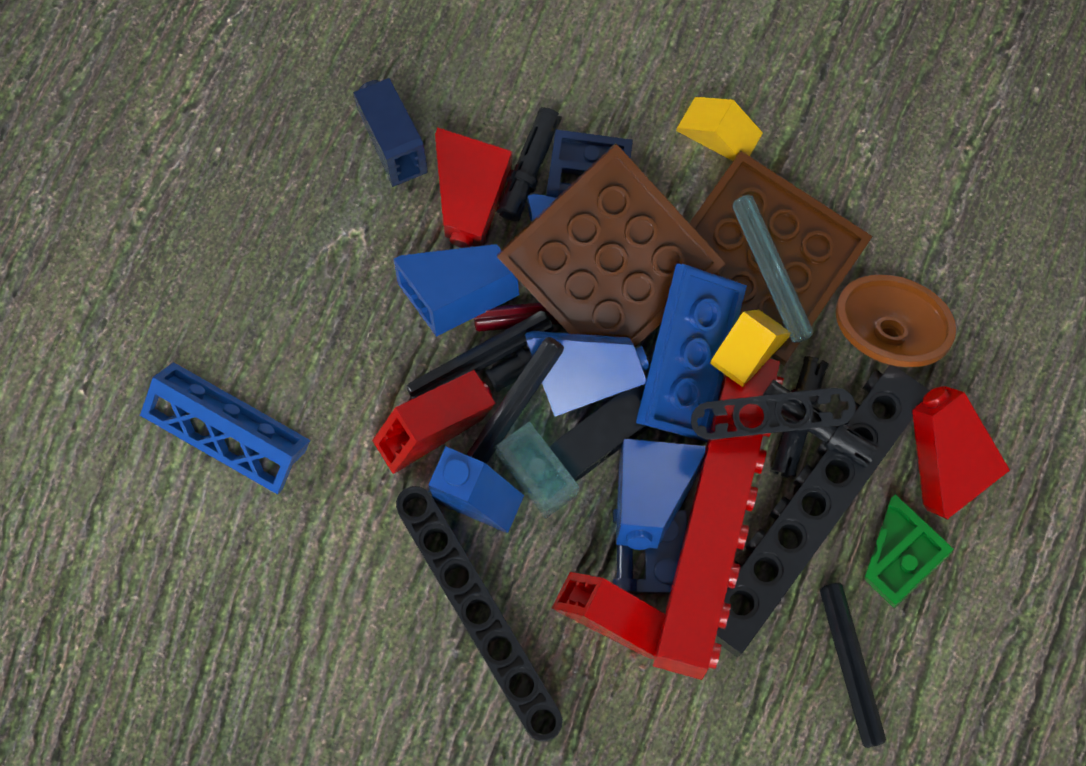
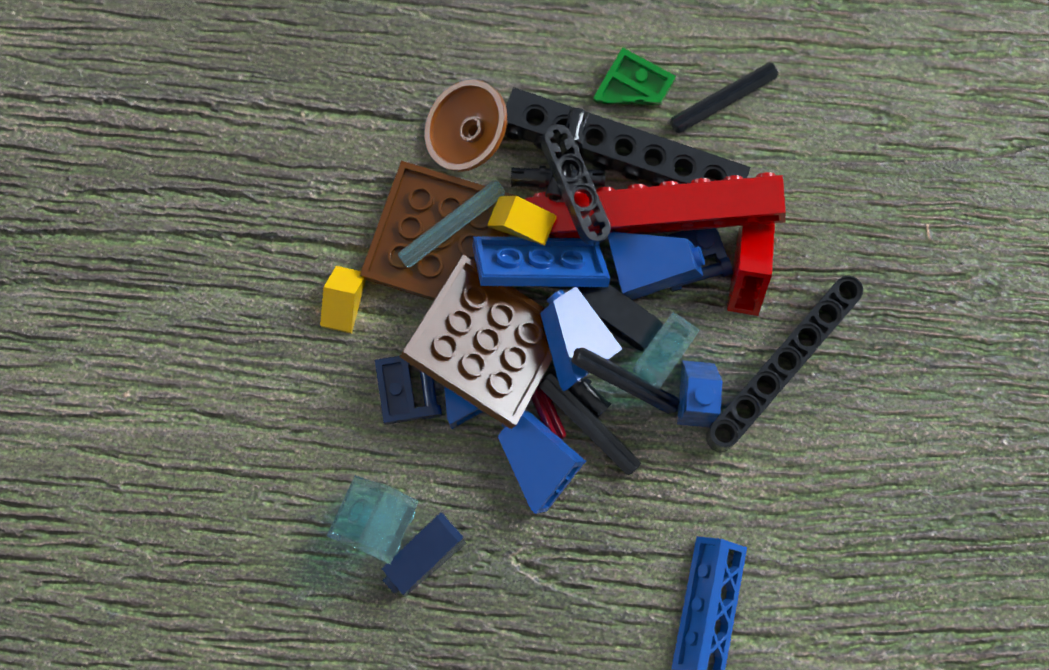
camera: 105 degrees left, 0 degrees up
red slope [372,370,496,474] -> none
red slope [435,127,512,248] -> none
black pin [496,107,562,221] -> none
red slope [912,386,1010,520] -> none
none -> clear light blue brick [327,475,419,564]

